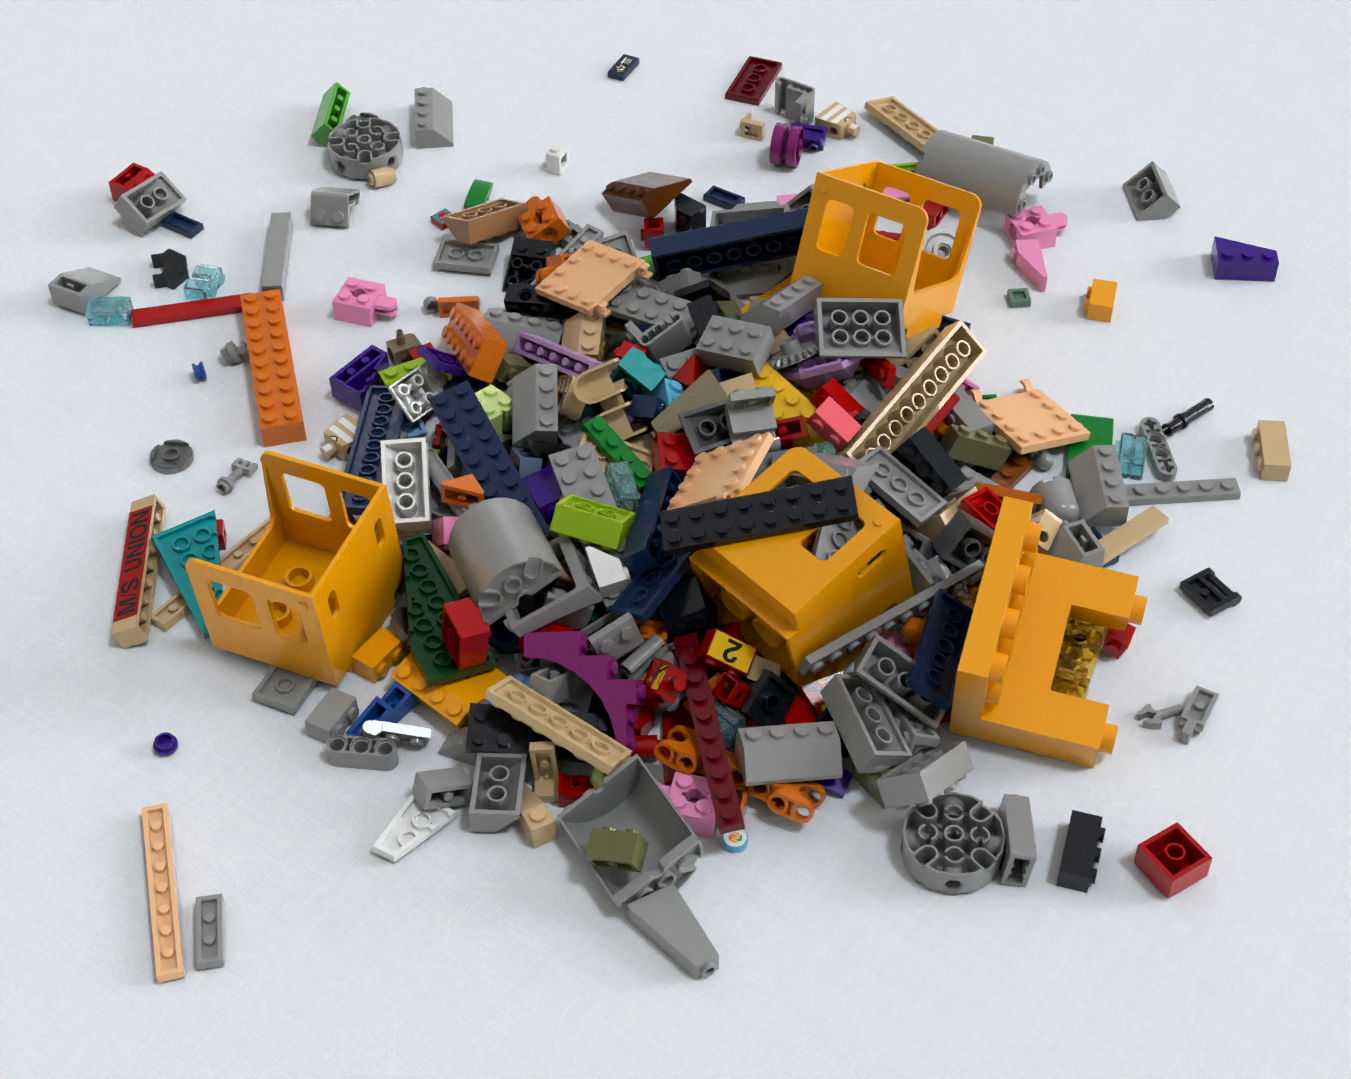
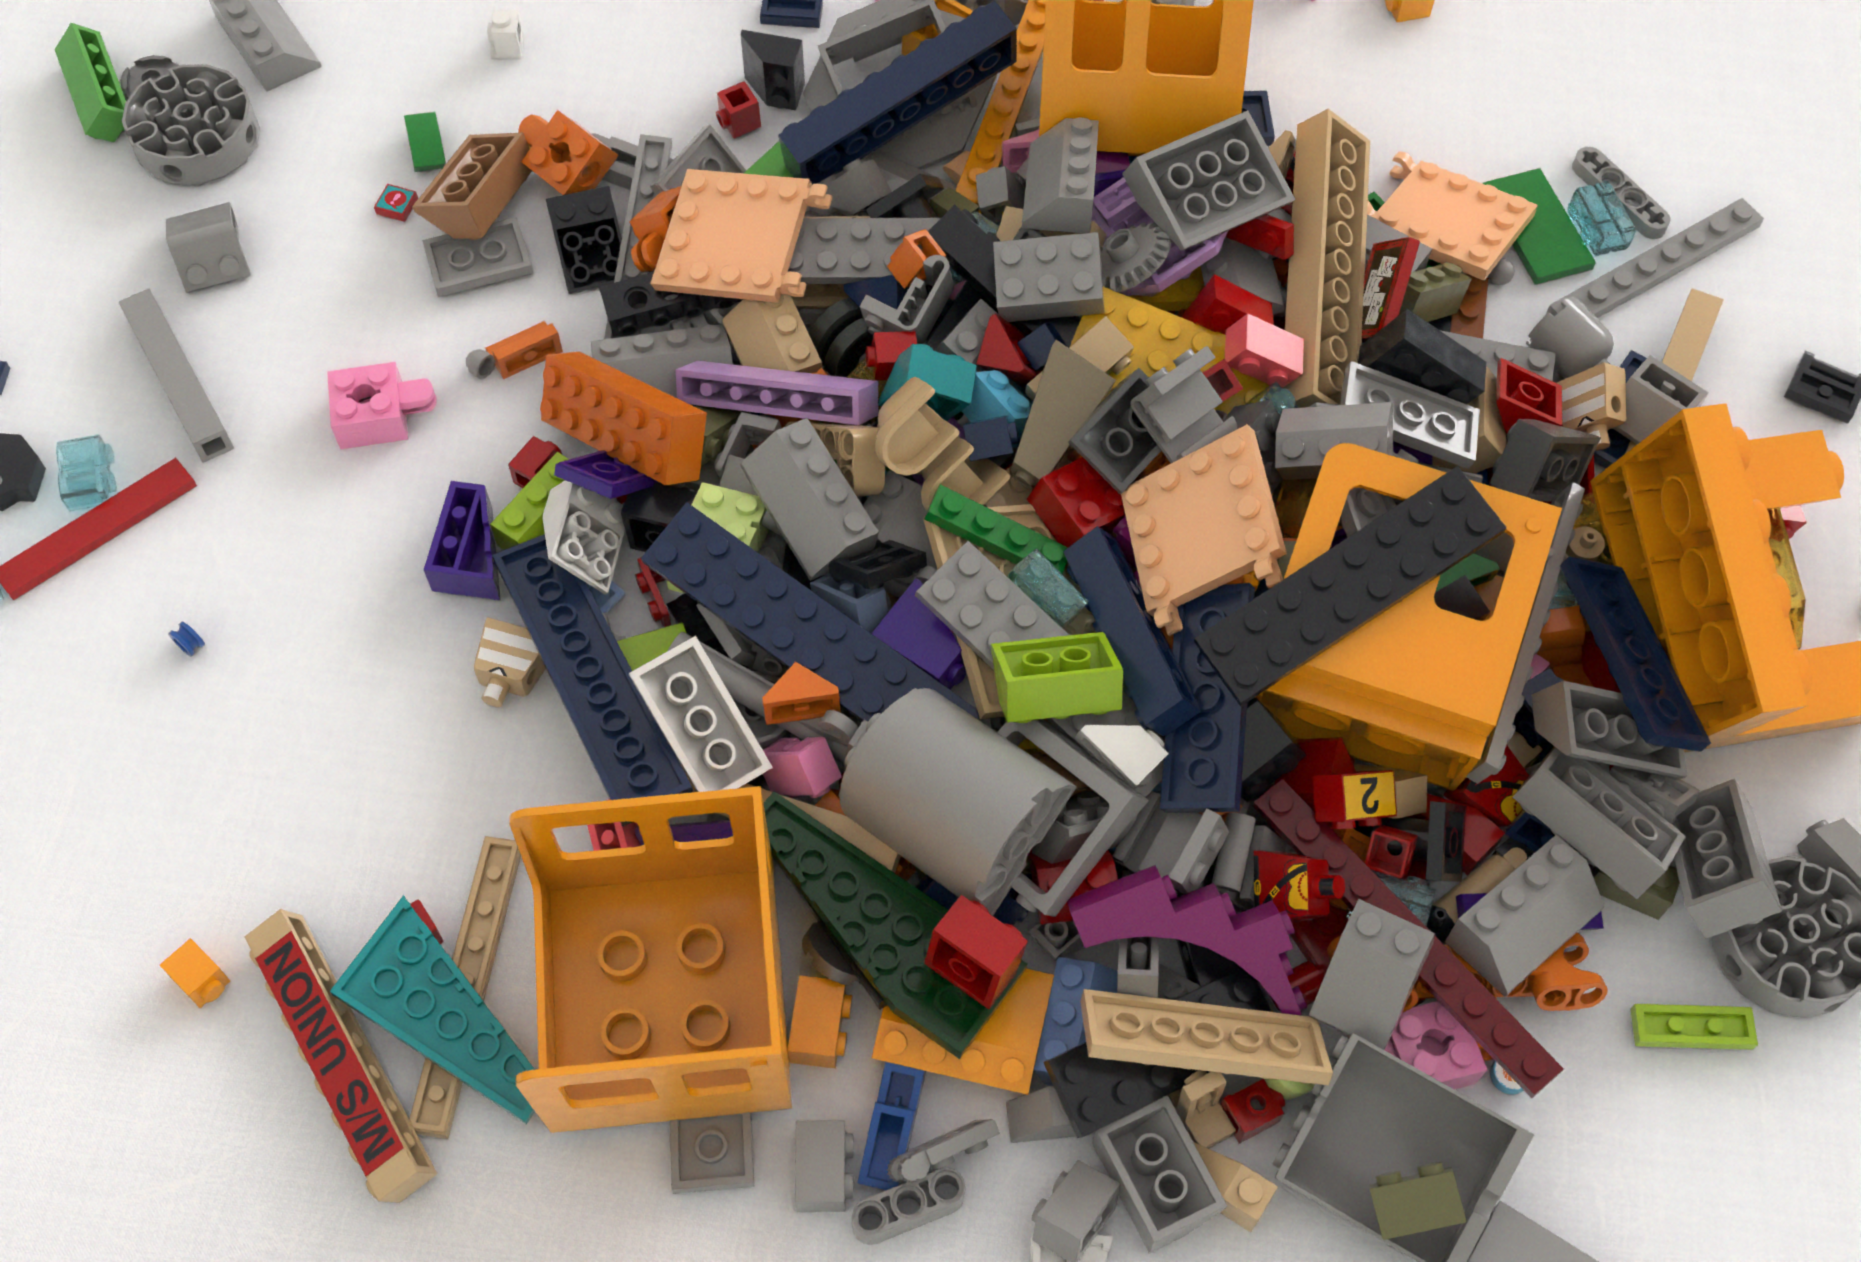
camera: 30 degrees left, 15 degrees up
flat silver tile [150,439,194,474] -> none
light grey hinge [216,458,258,494] -> none
light grey piece [220,341,247,366] -> none
orange brick [240,289,307,447] -> none
tan brick [367,166,397,188] -> none
dark tan piece [386,329,422,366] -> none
reddish brown slope [601,172,693,219] -> none
orange plate [974,482,1043,508] -> none
sand green tile [1007,288,1031,308] -> none
light grey slope [1068,445,1129,527] -> none
black pin [1161,398,1214,437] -> none
tan brick [1252,420,1291,482] -> none
none -> light orange brick [160,938,231,1008]
none -> orange window [887,229,946,289]
none -> light grey slope [1309,899,1435,1050]
none -> tan tile [1566,526,1605,562]
none -> lime plate [1630,1004,1758,1050]

